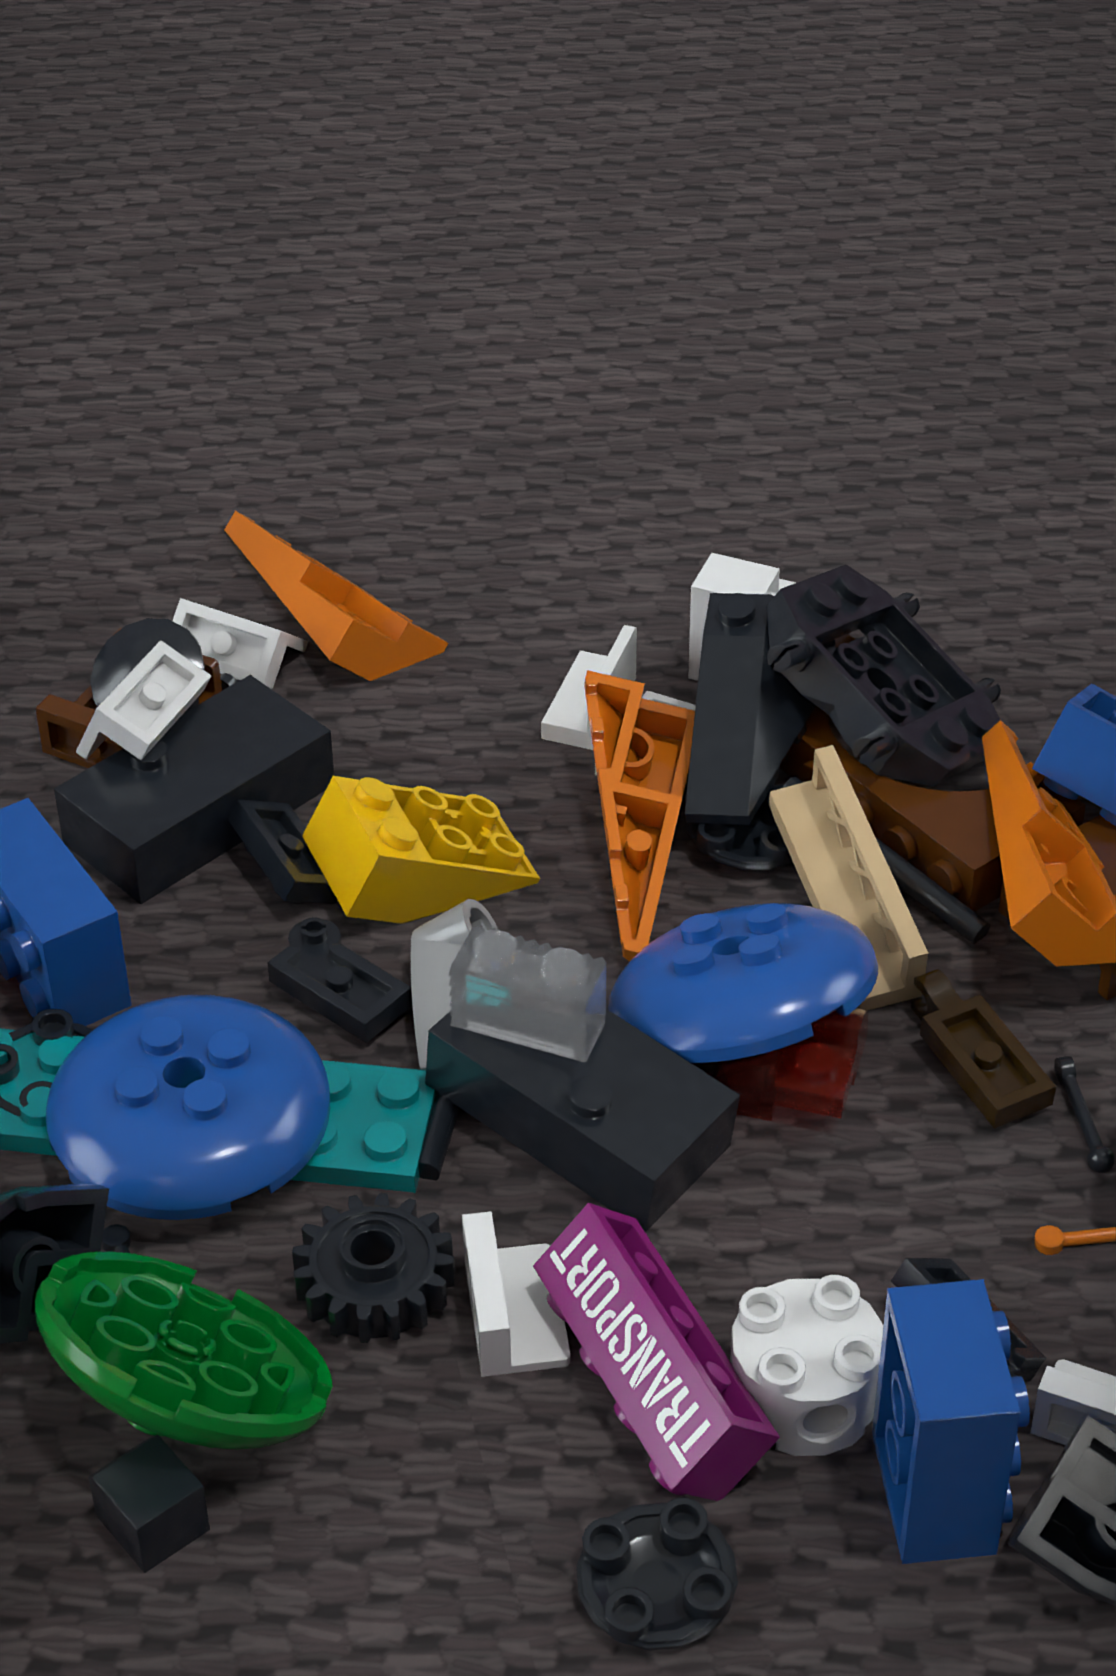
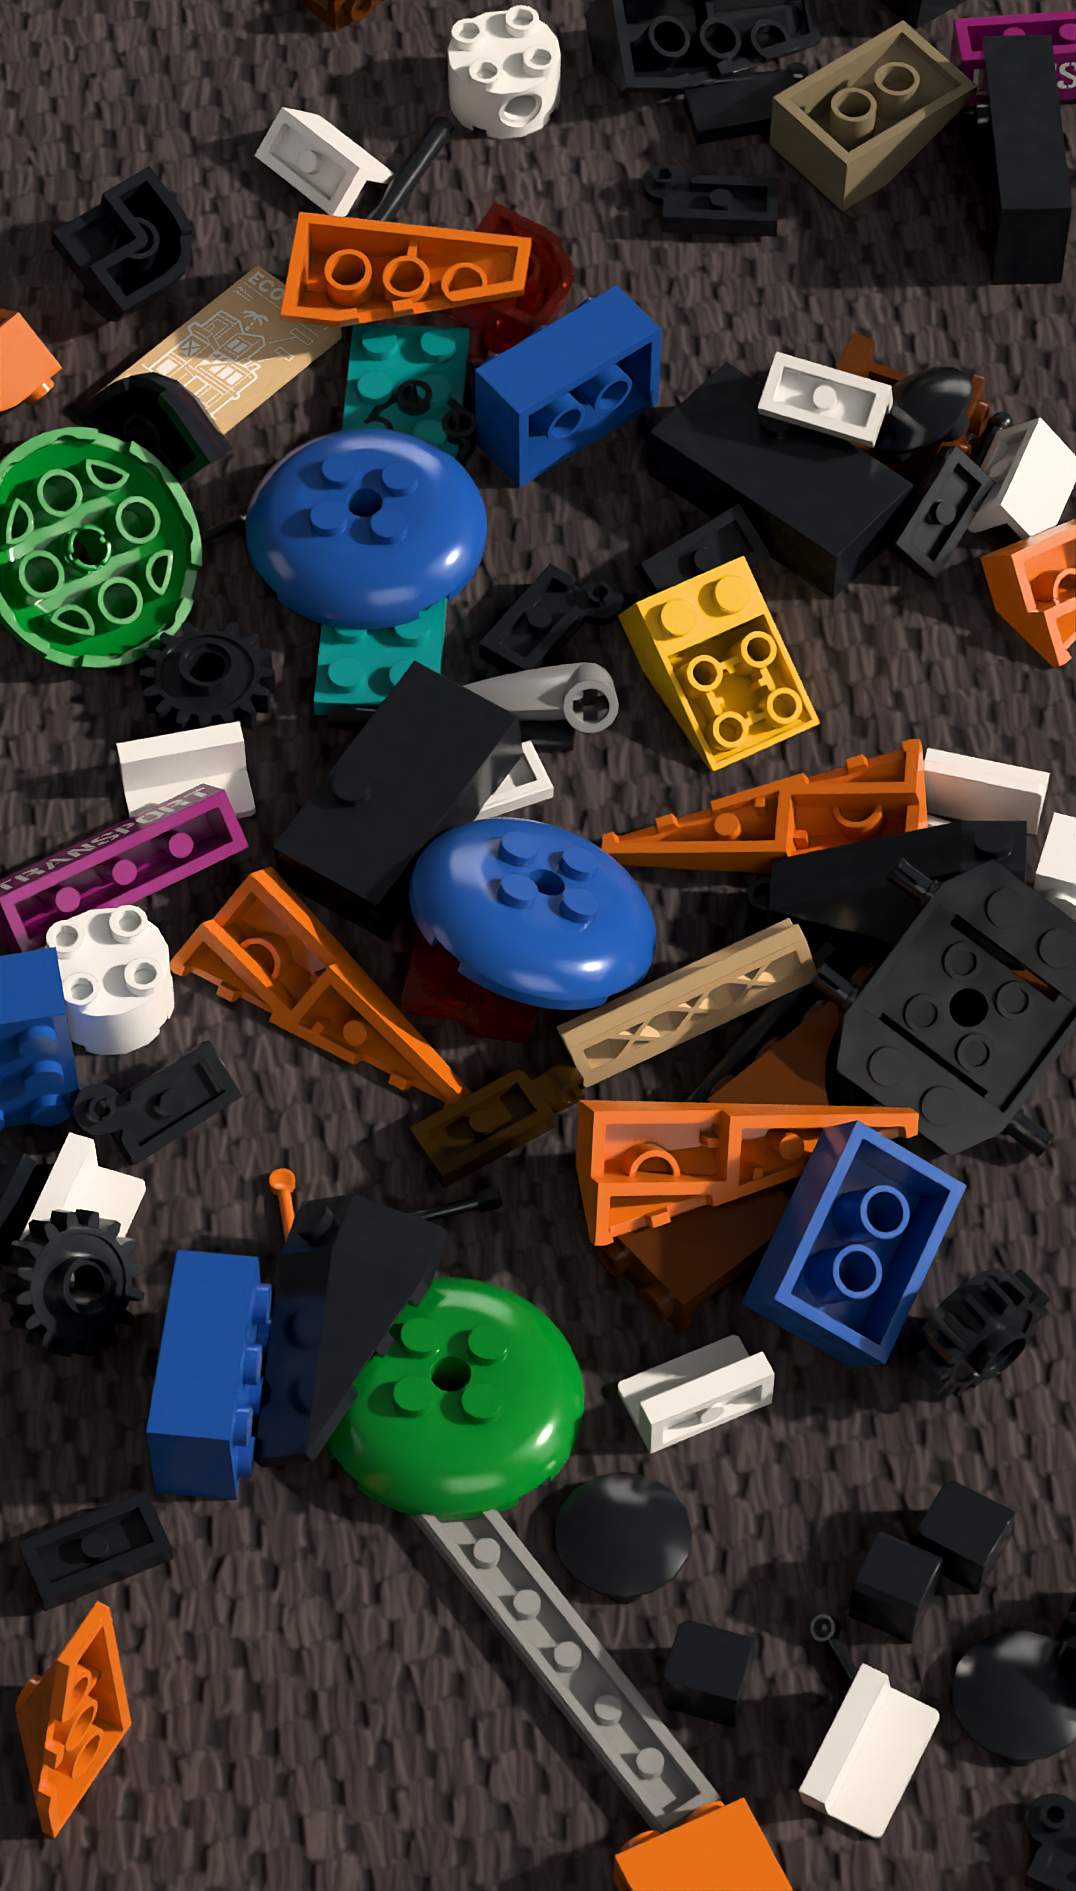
camera: 85 degrees right, 15 degrees up
clear brick [448,925,607,1062] -> none
none -> orange wedge [169,866,472,1109]
none -> black plate [882,446,995,579]

